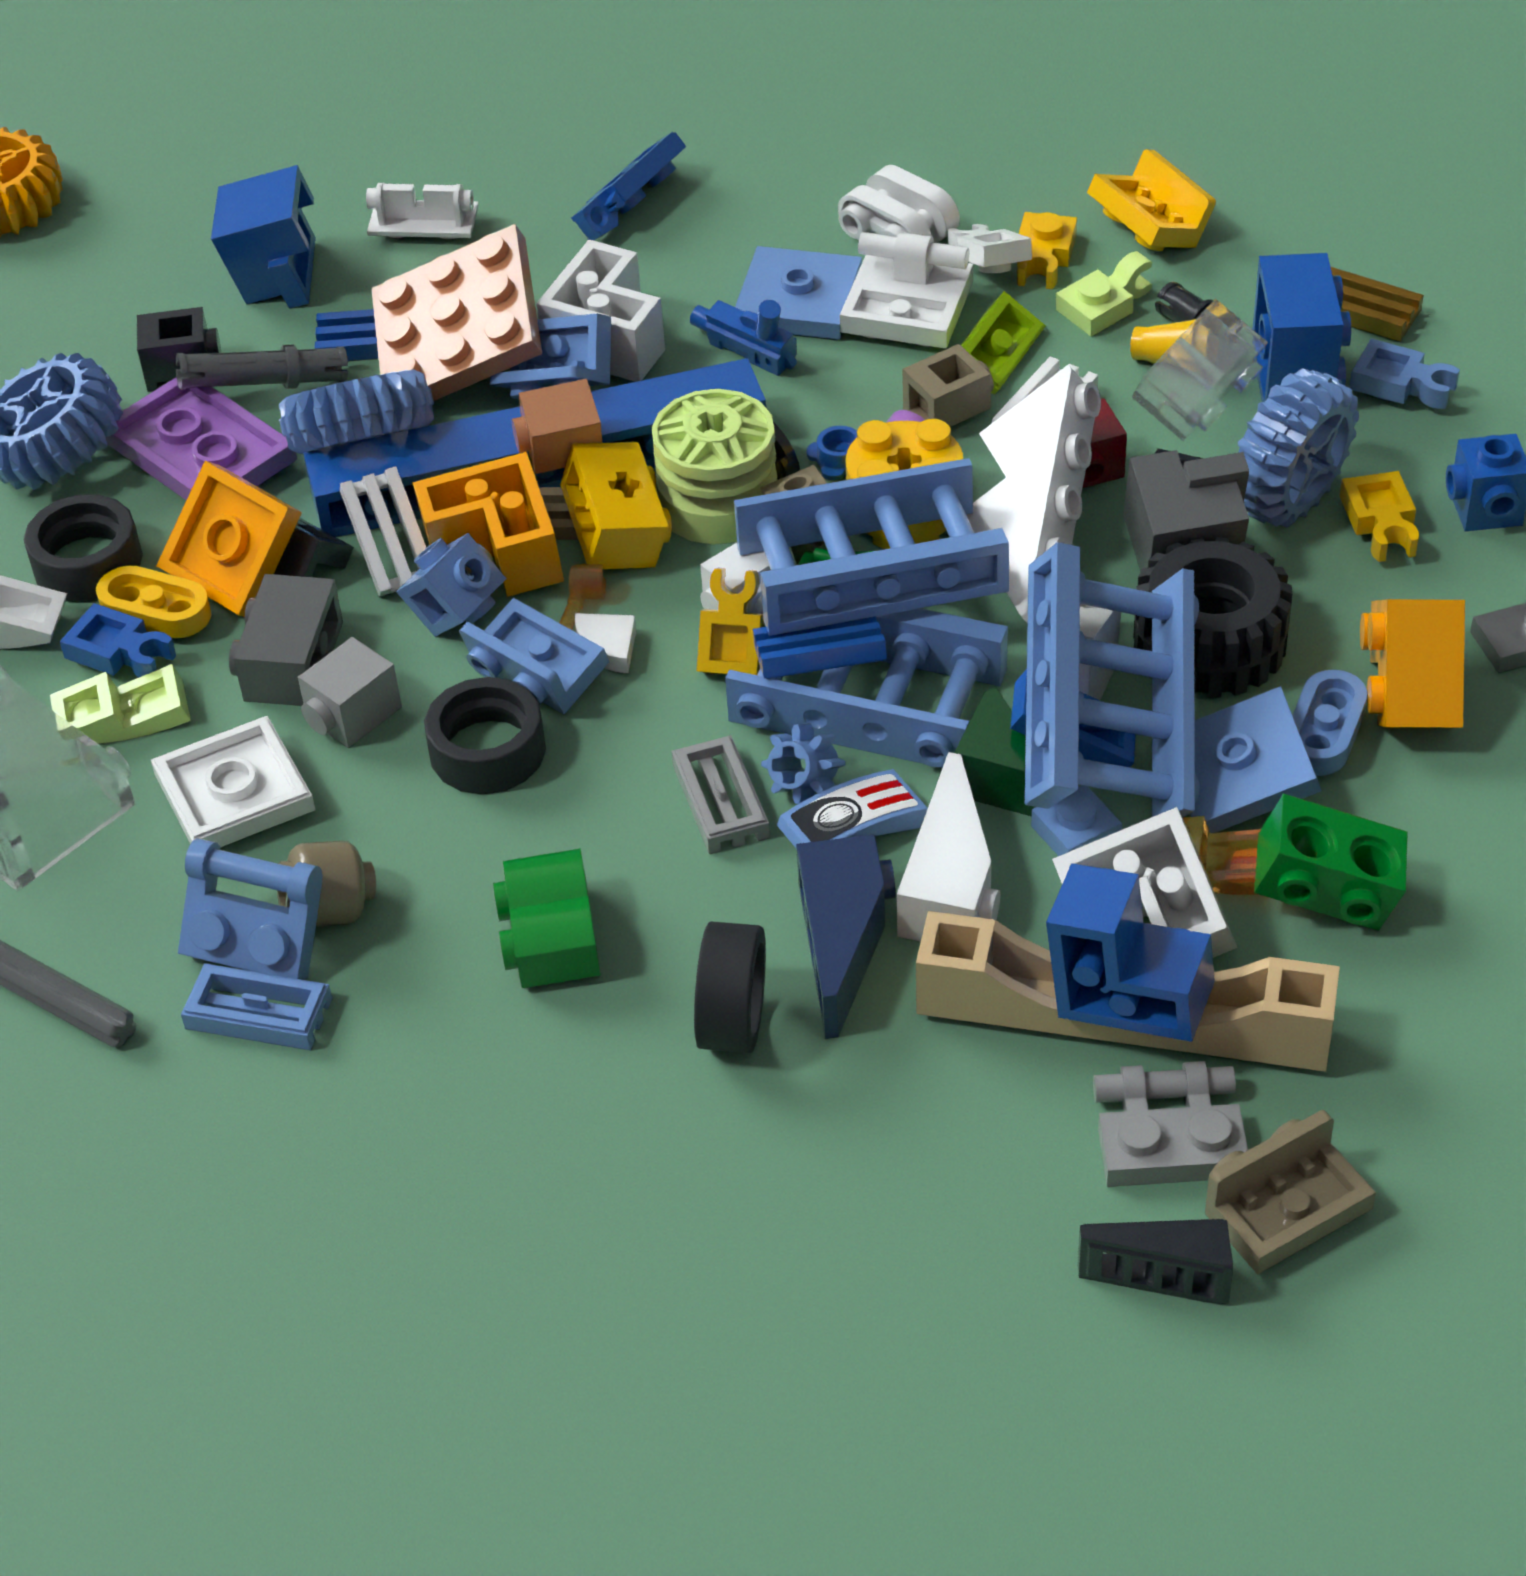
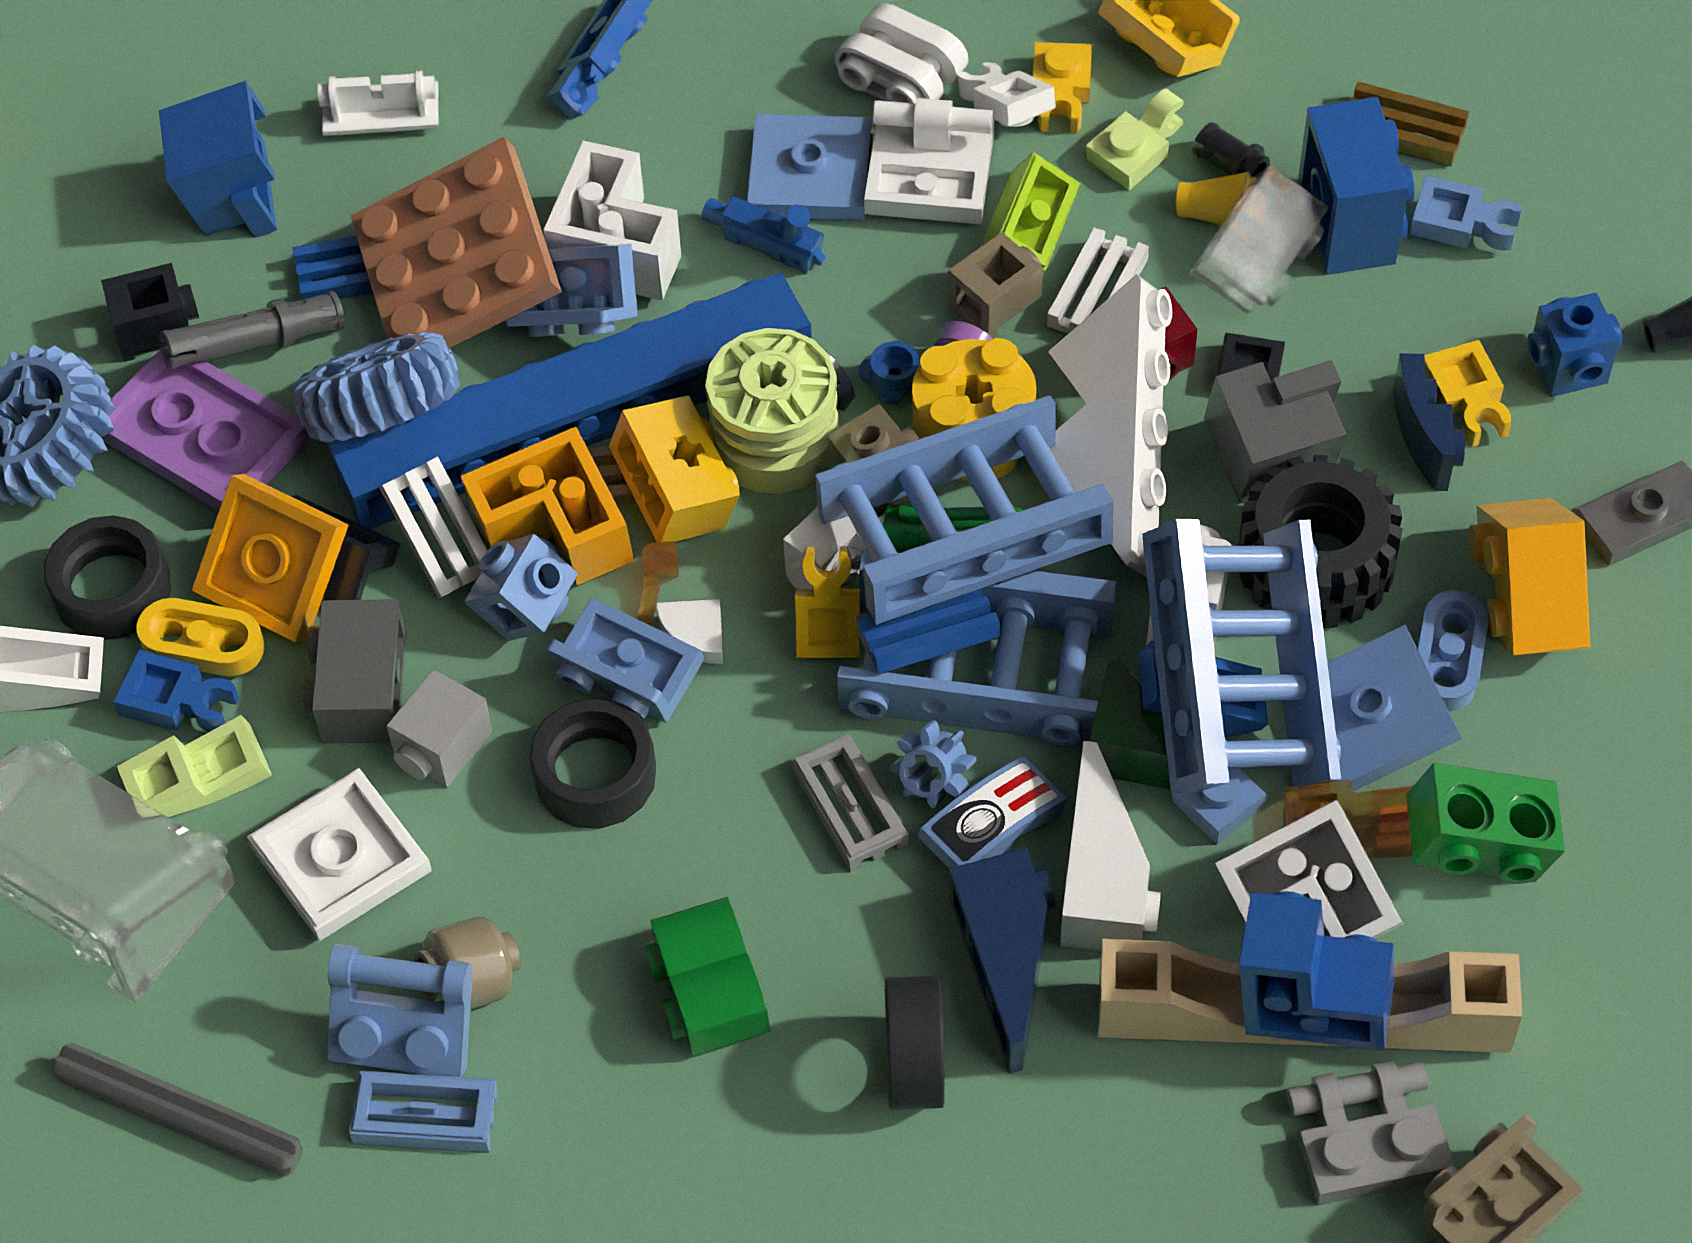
camera: 10 degrees left, 10 degrees up
nougat brick [511,379,602,474] -> none
medium blue gear [1238,368,1359,528] -> none
none -> dark blue slope [1393,353,1465,491]

